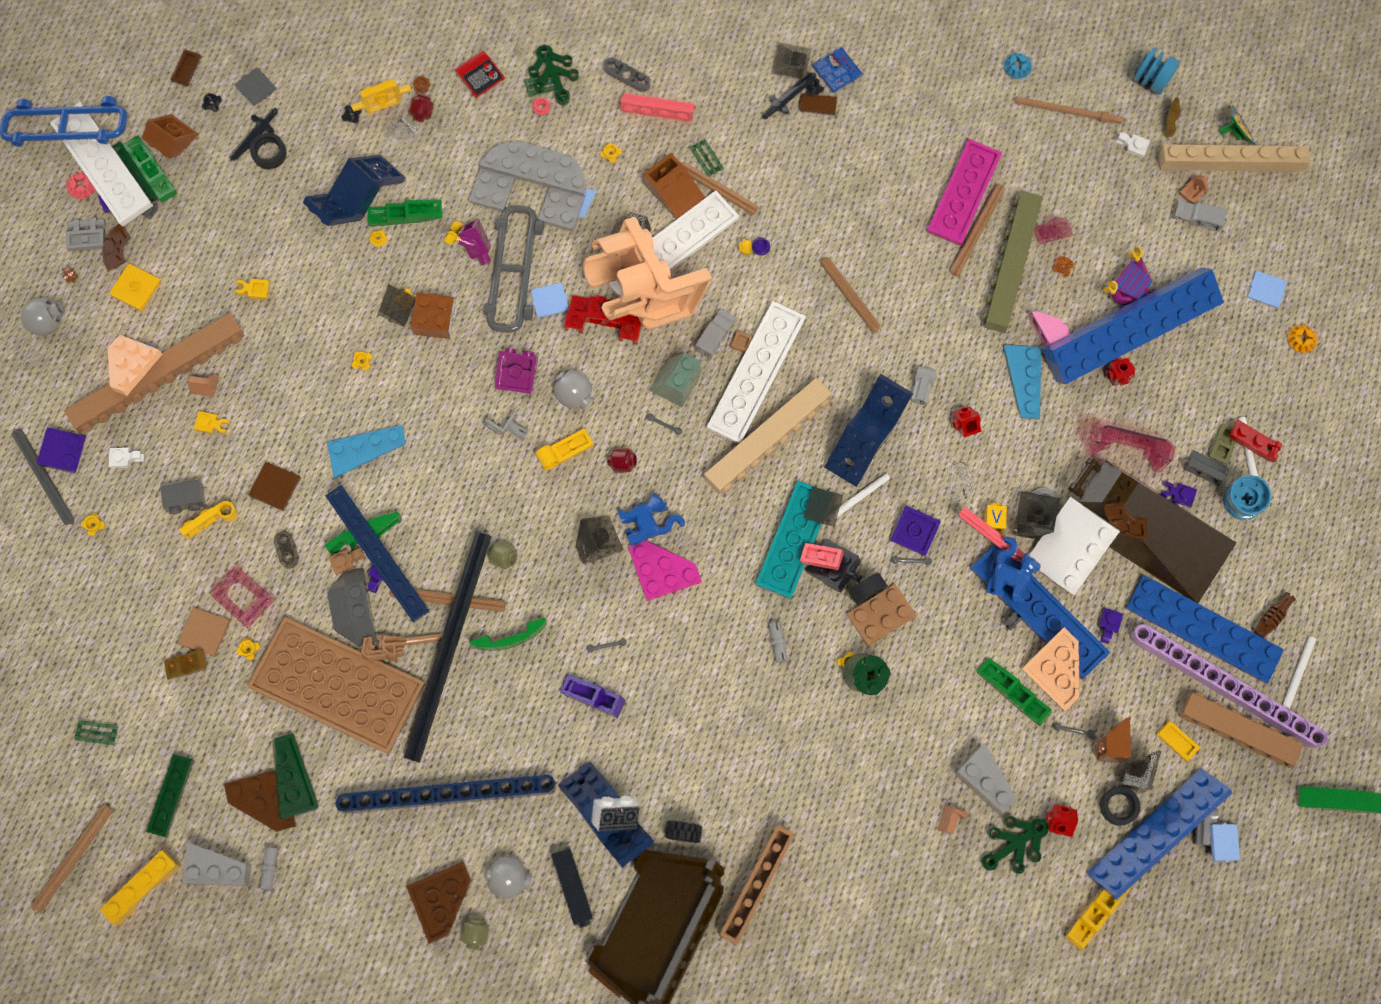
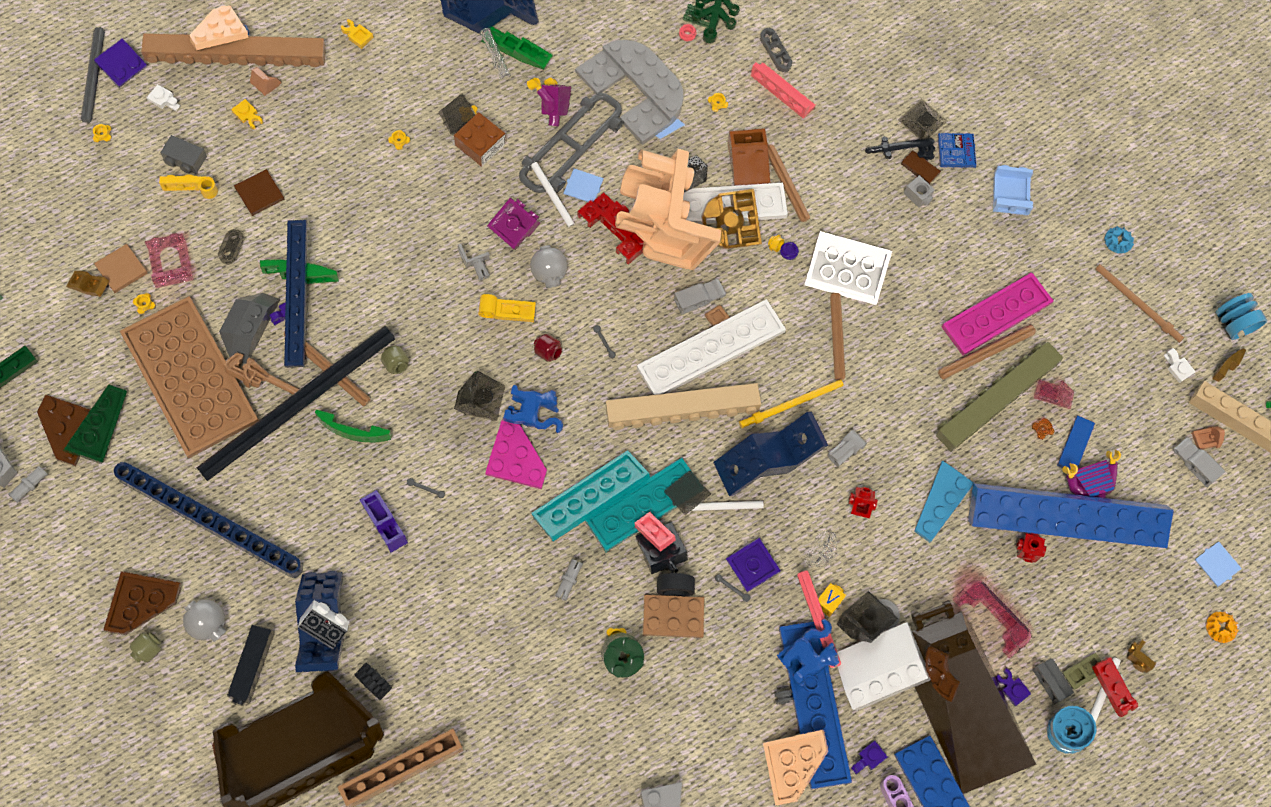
camera: 30 degrees right, 5 degrees down
dark azure wing [327,425,406,479] -> none
medium nougat plate [329,548,365,576] -> none
yellow plate [369,230,387,247] -> none
sand green slope [649,353,701,407] -> none
clear green tile [690,139,724,177] -> none
green slope [977,658,1052,726] -> none
bright pink slope [1029,311,1070,347] -> none
none -> clear pin [480,28,511,80]
none -> white bar [531,162,575,227]
none -> teal plate [531,450,650,542]
none -> pearl gold connector [701,189,762,249]
none -> yellow bar [739,379,844,428]
none -> white slope [805,231,892,305]
none -> light grey brick [904,175,935,208]
none -> light blue panel [993,165,1033,215]
none -> blue tile [1057,415,1095,471]
none -> pearl gold bracket [1127,639,1157,673]

